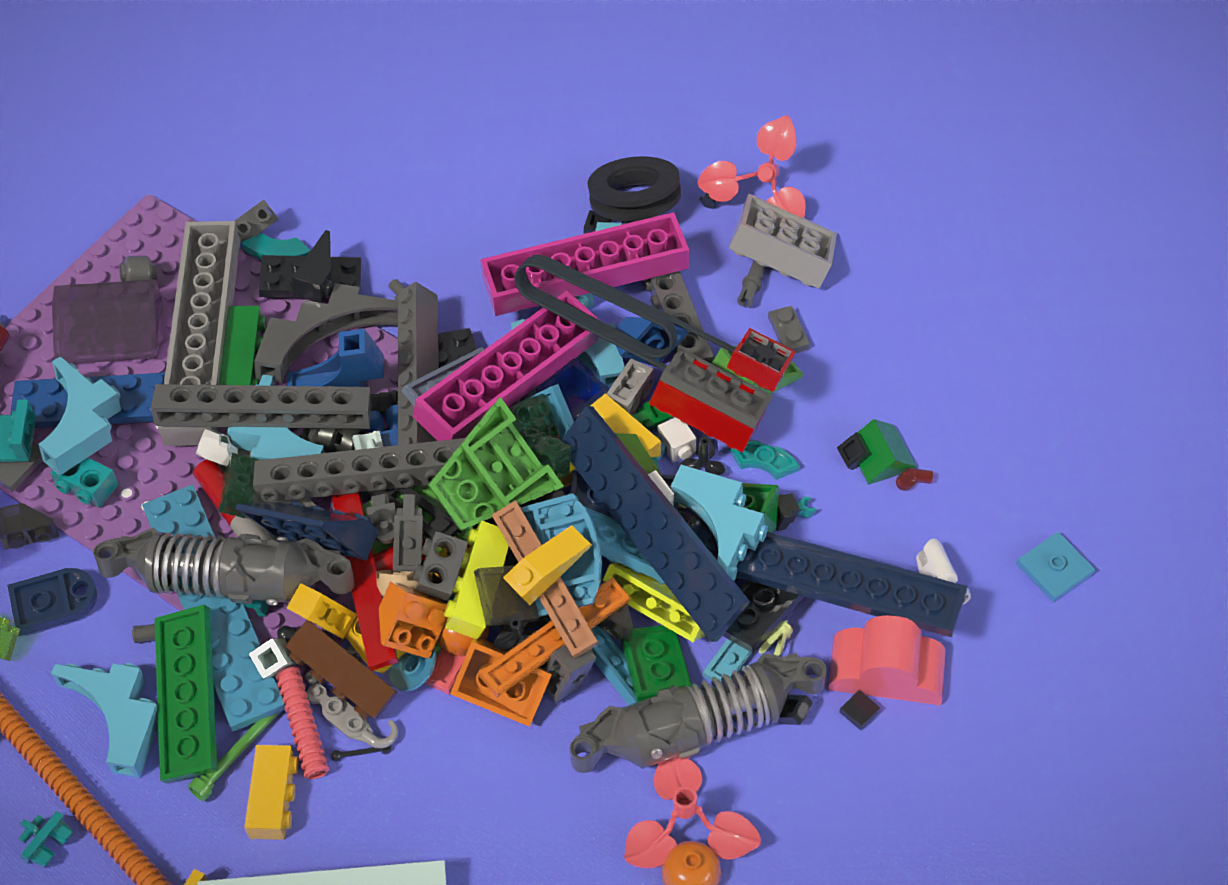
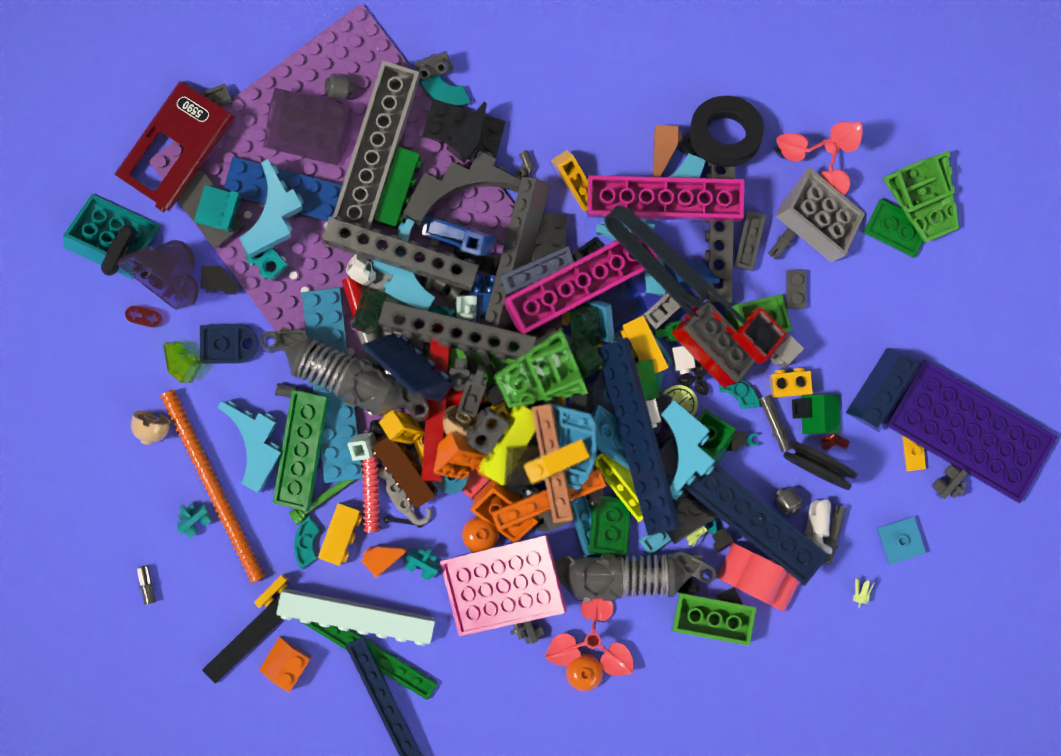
camera: 10 degrees right, 30 degrees up
none -> teal tile [294,515,321,569]
none -> orange slope [361,545,408,578]
none -> teal hips [405,547,441,581]
none -> plate [440,535,567,636]
none -> orange cylinder [462,516,500,552]
none -> dark grey hips [510,621,544,644]
none -> yellow slope [551,150,588,212]
none -> nougat slope [652,125,682,177]
none -> bright green slope [671,593,756,646]
none -> pearl dark grey piece [704,520,733,553]
none -> dark grey plate [734,211,766,271]
none -> dark grey pin [759,395,791,452]
none -> yellow brick [769,368,813,398]
none -> light grey brick [770,335,804,367]
none -> dark grey head [774,488,803,516]
none -> black tyre [783,440,858,490]
none -> dark grey pin [824,505,847,564]
none -> dark blue slope [846,349,920,432]
none -> yellowish green piece [853,578,875,608]
none -> green tile [863,198,923,258]
none -> bright green wedge [882,150,959,243]
none -> dark purple plate [885,360,1057,503]
none -> yellow plate [902,436,926,471]
none -> dark grey hips [931,465,967,499]

